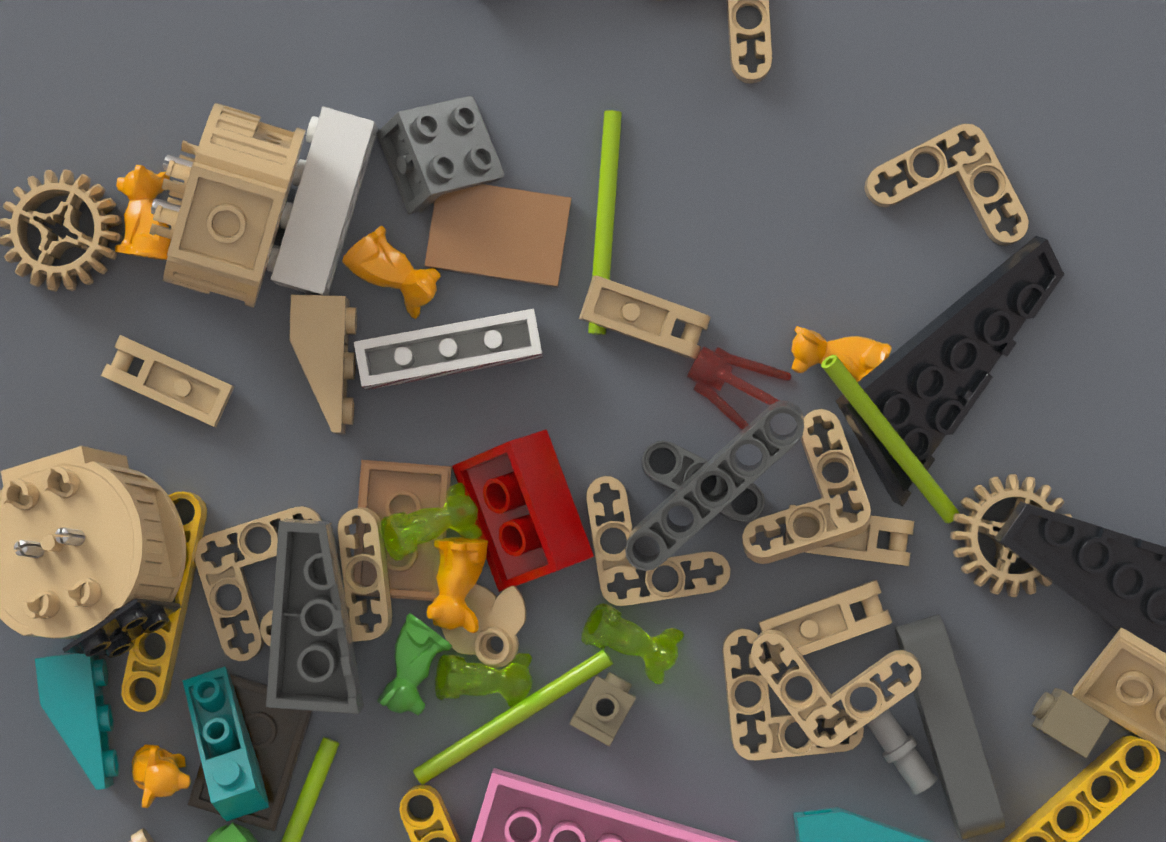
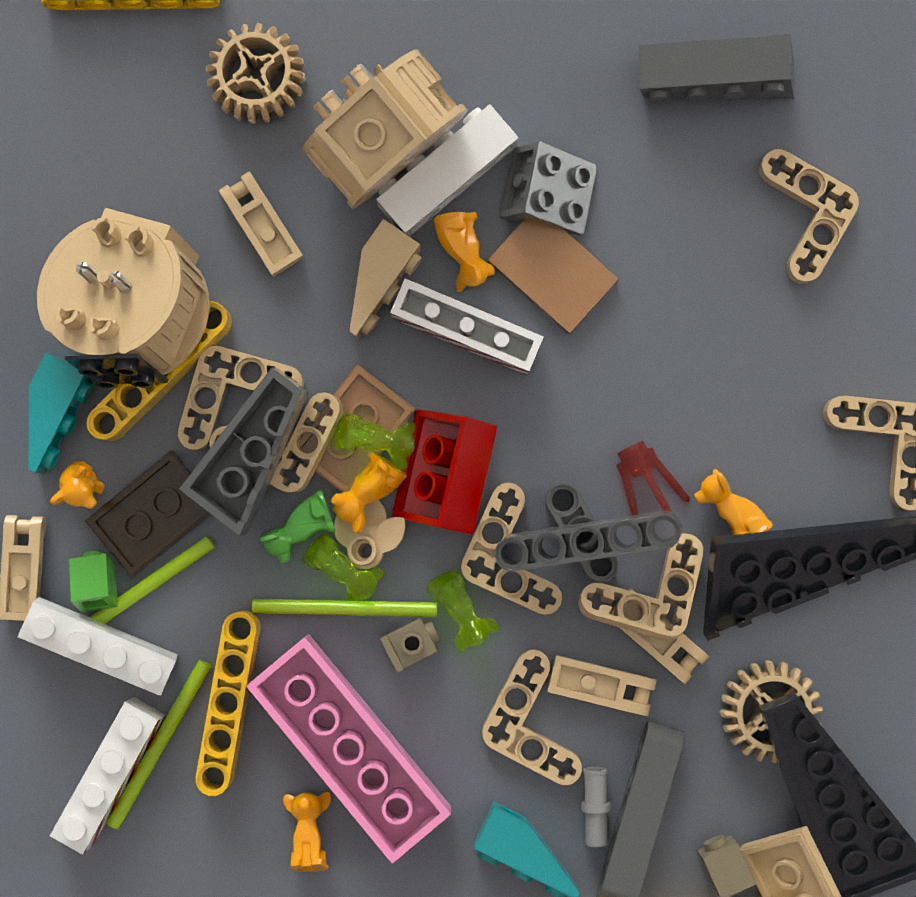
camera: 40 degrees right, 0 degrees up
light orange animal [115,165,171,260] -> none
teal slope [182,666,269,822] -> none
tan plate [579,275,711,360] -> none
lime piece [588,110,622,335] -> none
tan beam [751,630,922,747] -> none
lime piece [821,355,959,523] -> none

